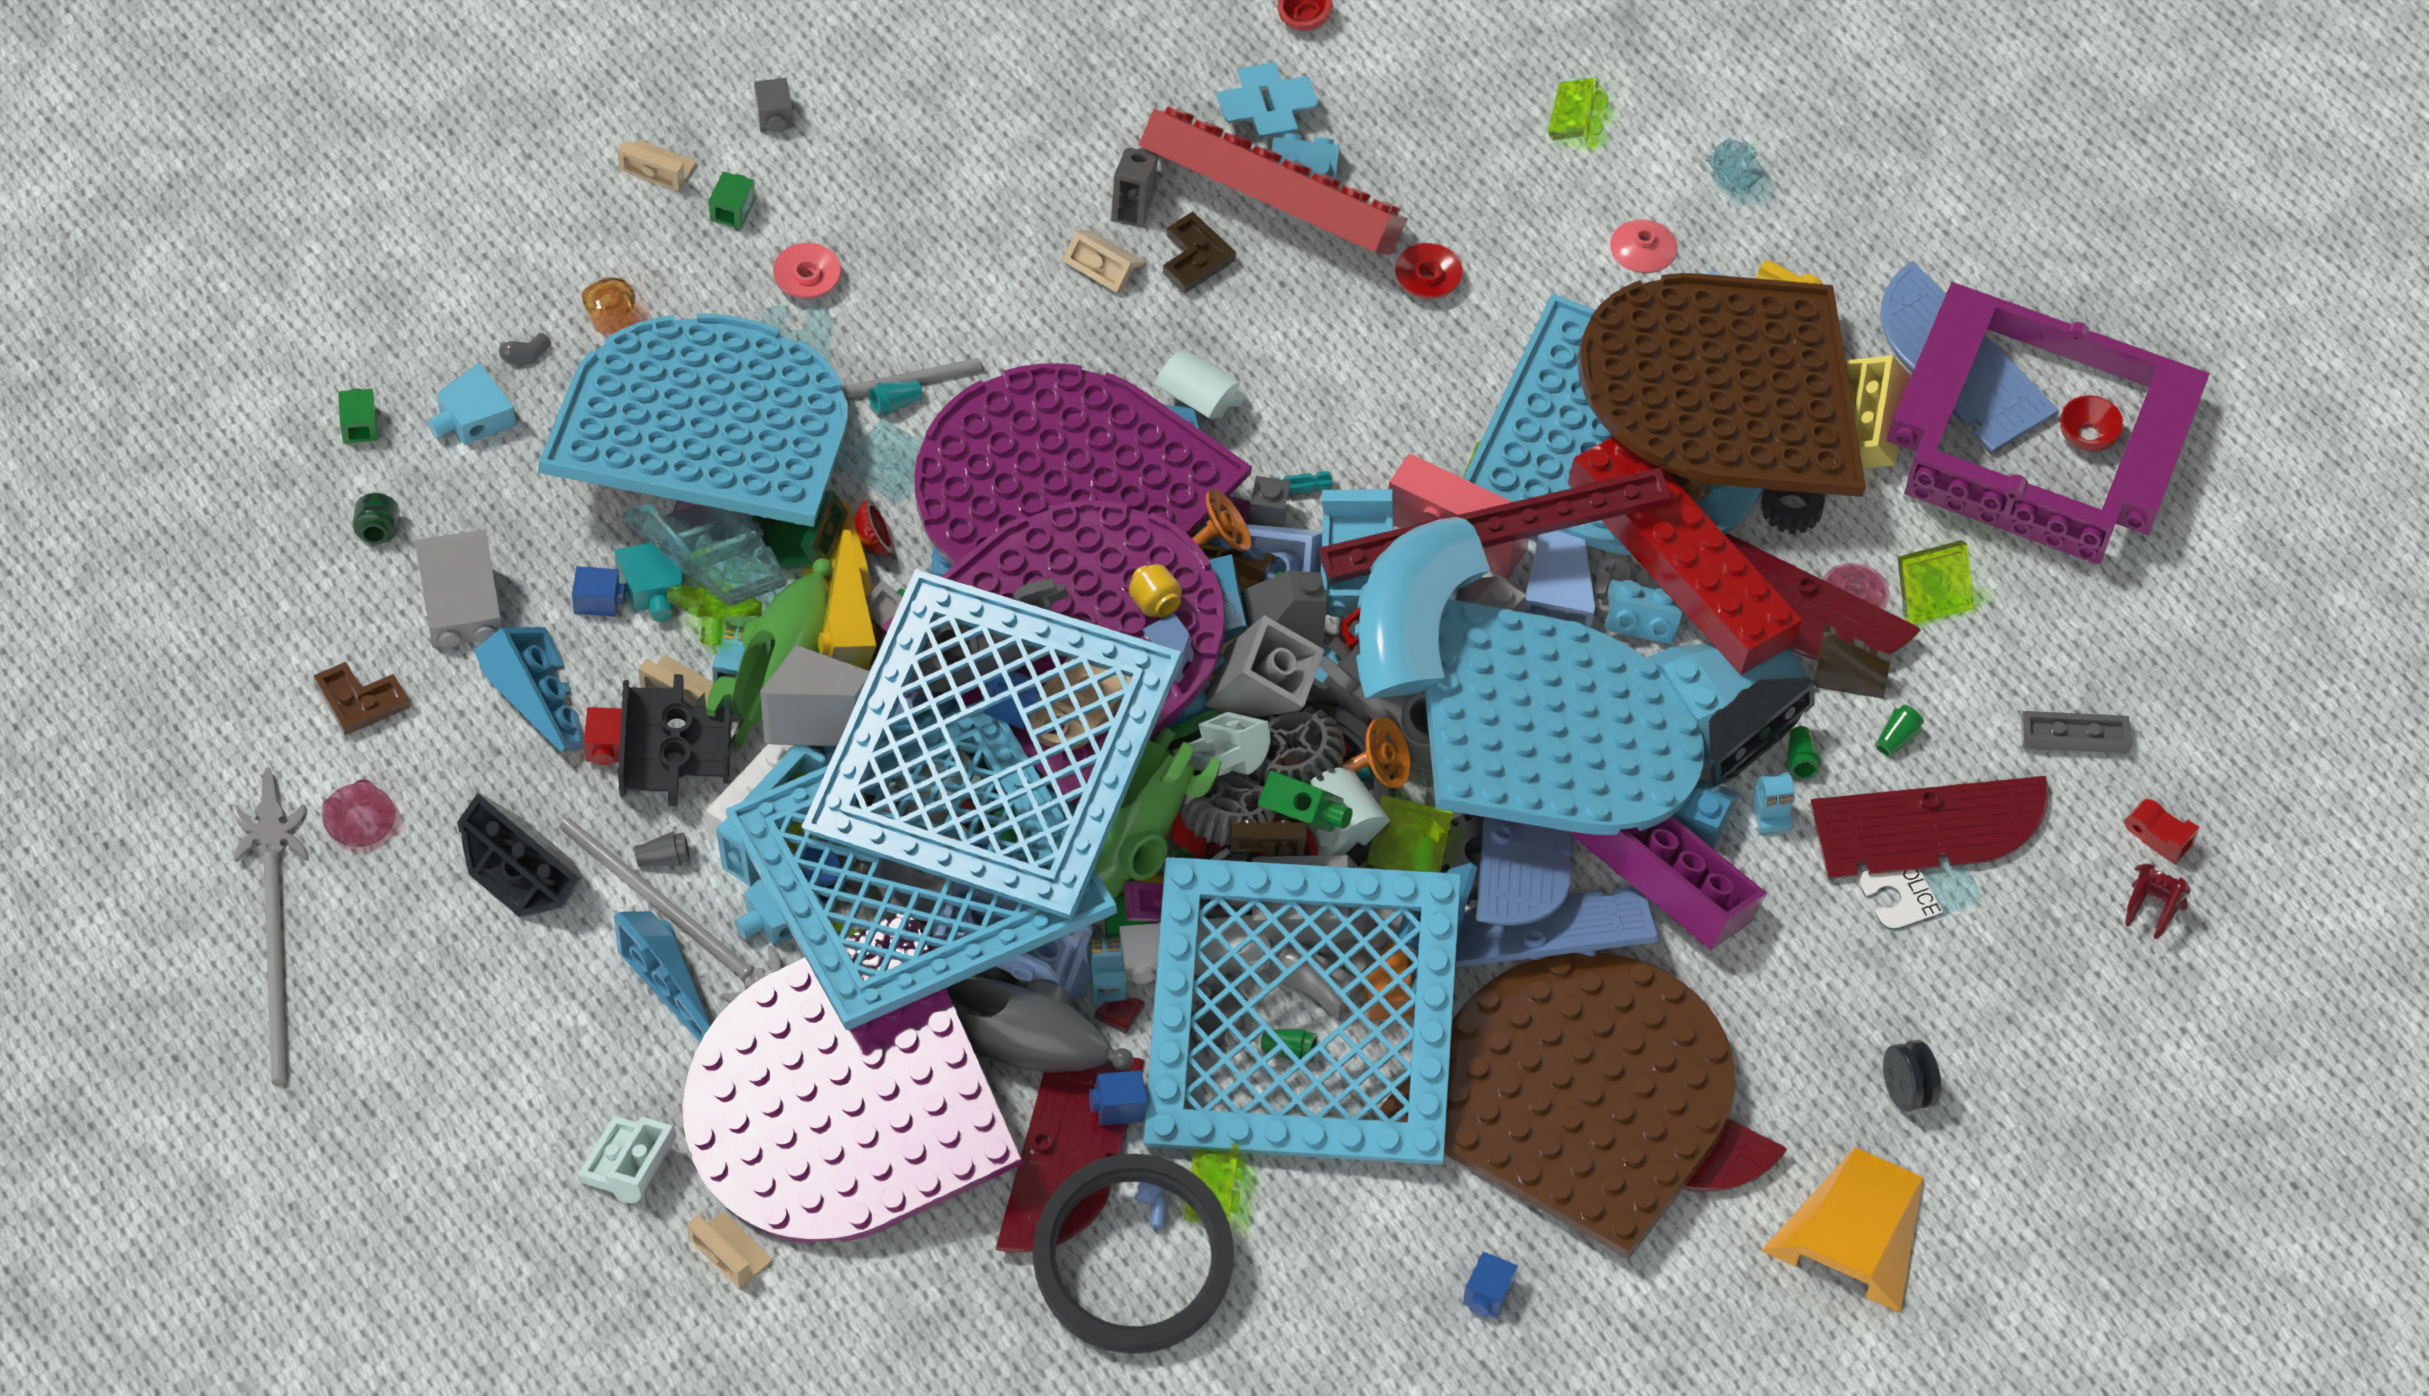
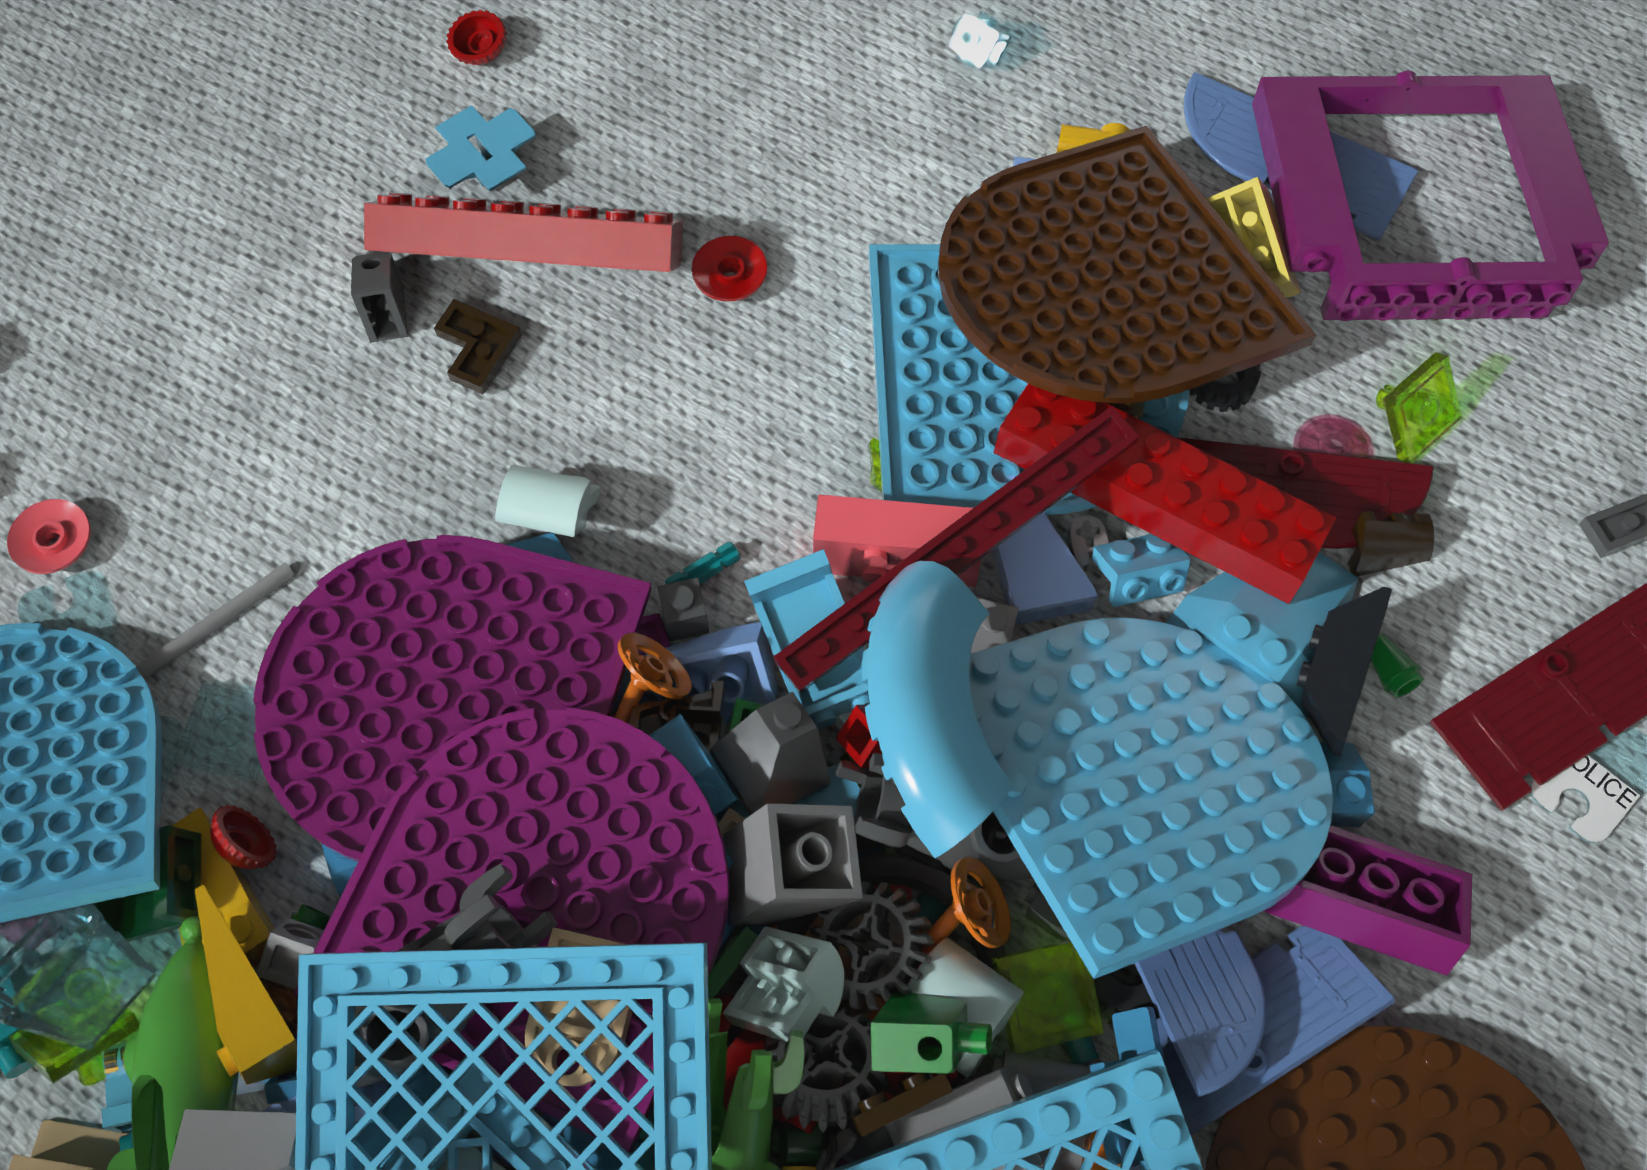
camera: 20 degrees left, 10 degrees up
teal cone [869,380,922,416] -> none
blue brick [981,671,1039,729] -> none
tan panel [1062,231,1146,293] -> none
yellow head [1129,564,1182,618] -> none
medium blue slope [1142,613,1194,683] -> none
medium azure bracket [1272,133,1340,179] -> none
clear neon green bracket [1548,77,1609,148] -> none
coral dish [1610,219,1677,273] -> none
medium azure leg [1752,772,1795,835] -> none
green cone [1875,705,1924,758] -> none
red piece [2060,395,2123,452] -> none

